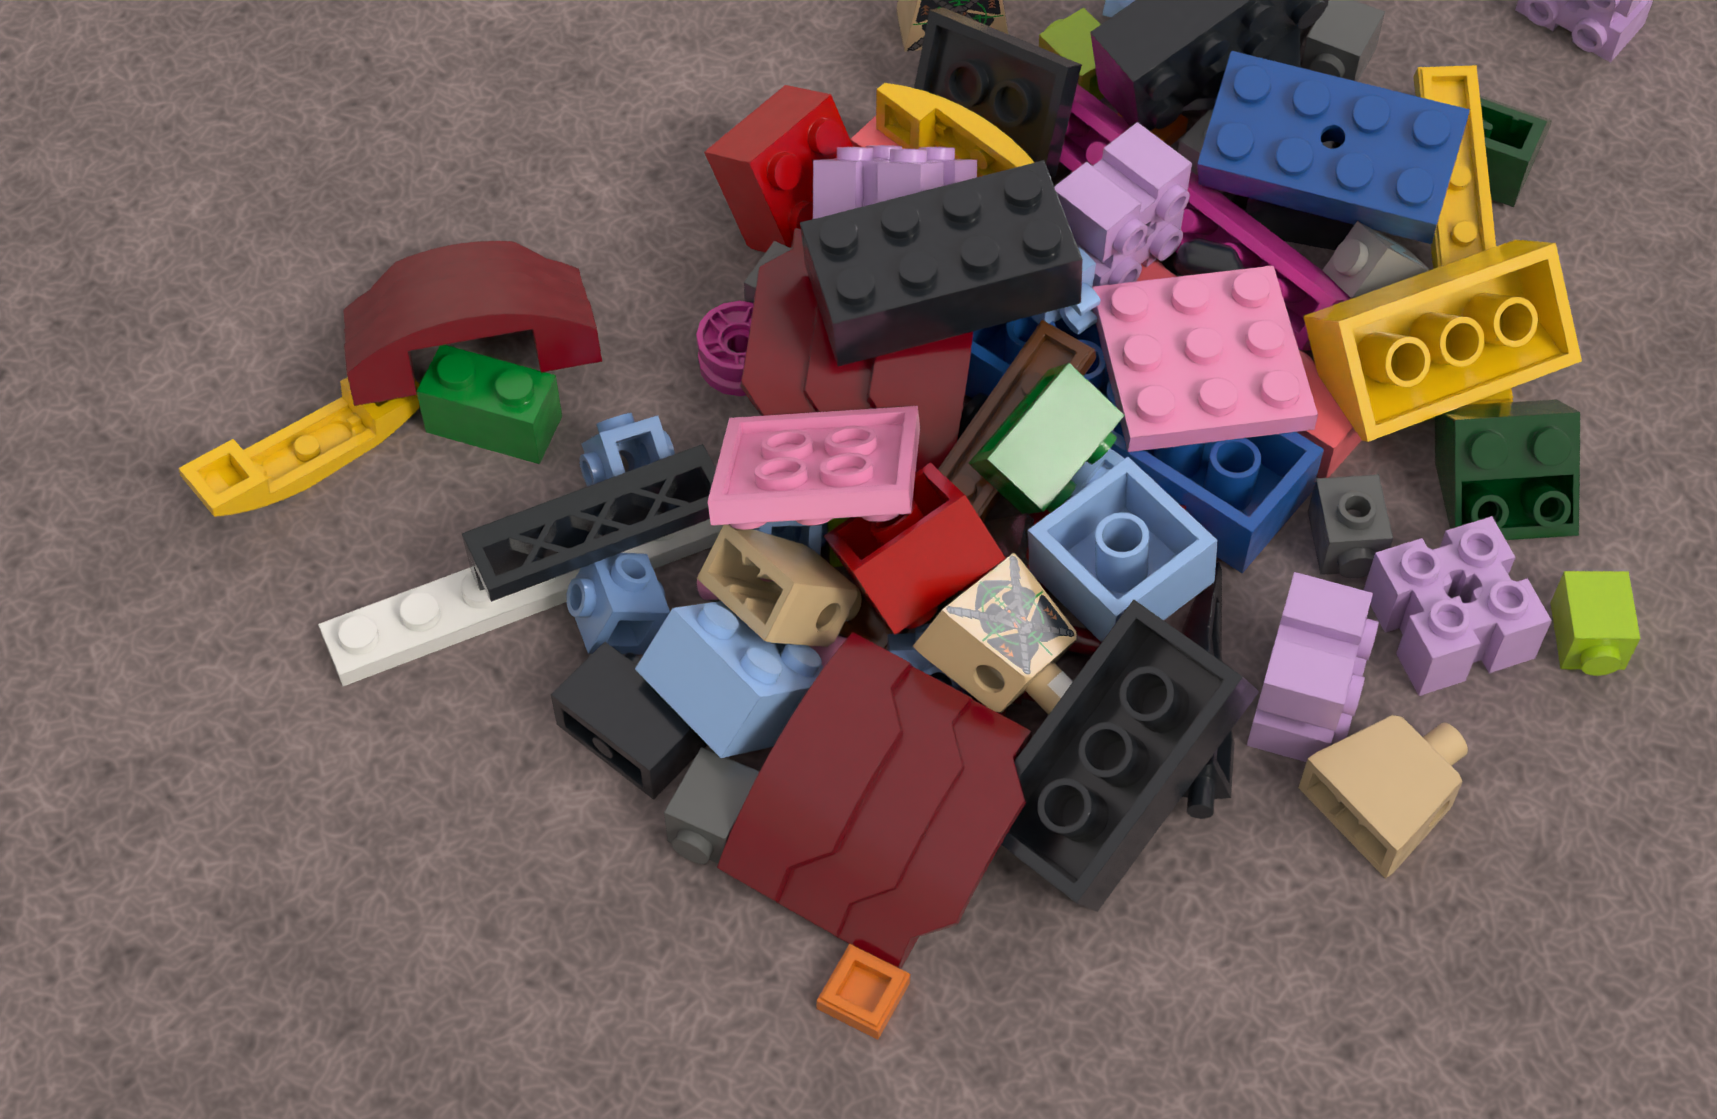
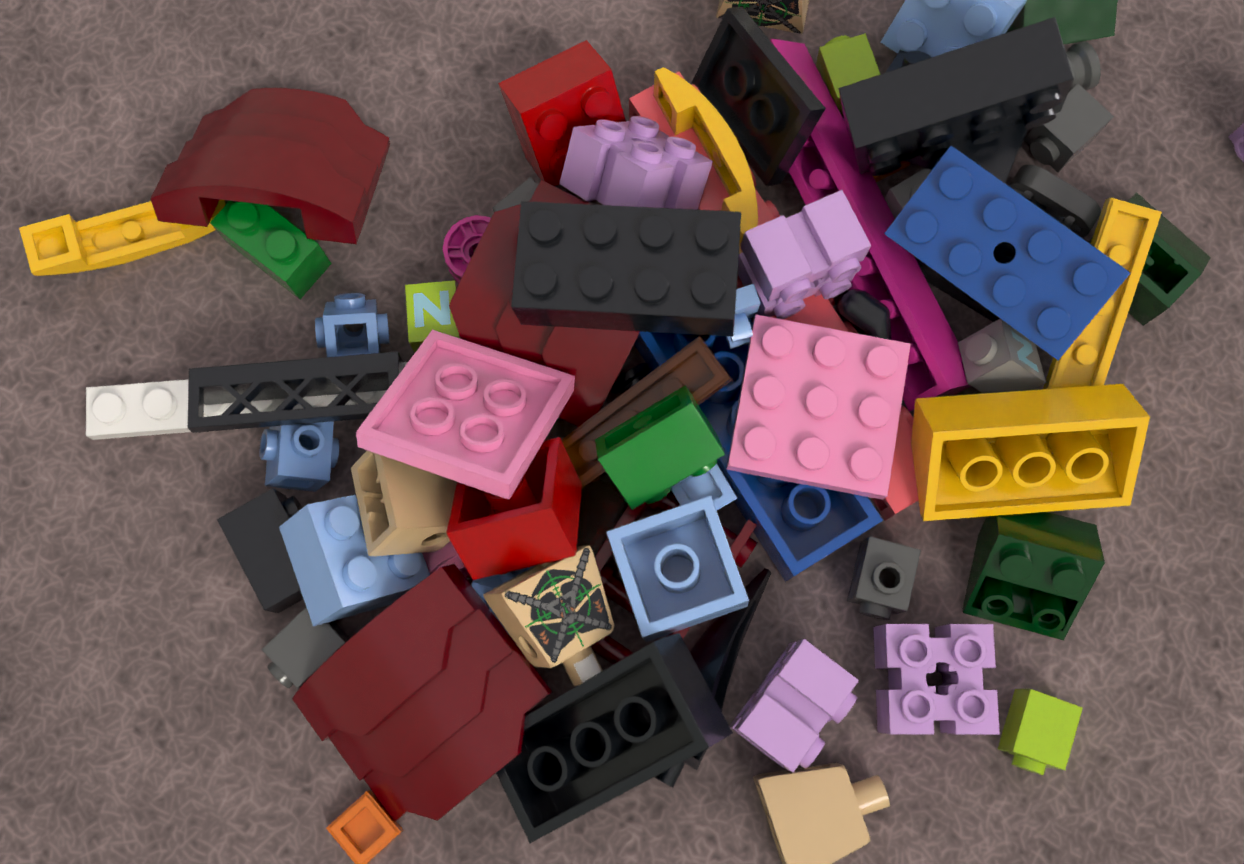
camera: 20 degrees right, 20 degrees up
none -> lime brick [405,280,461,352]

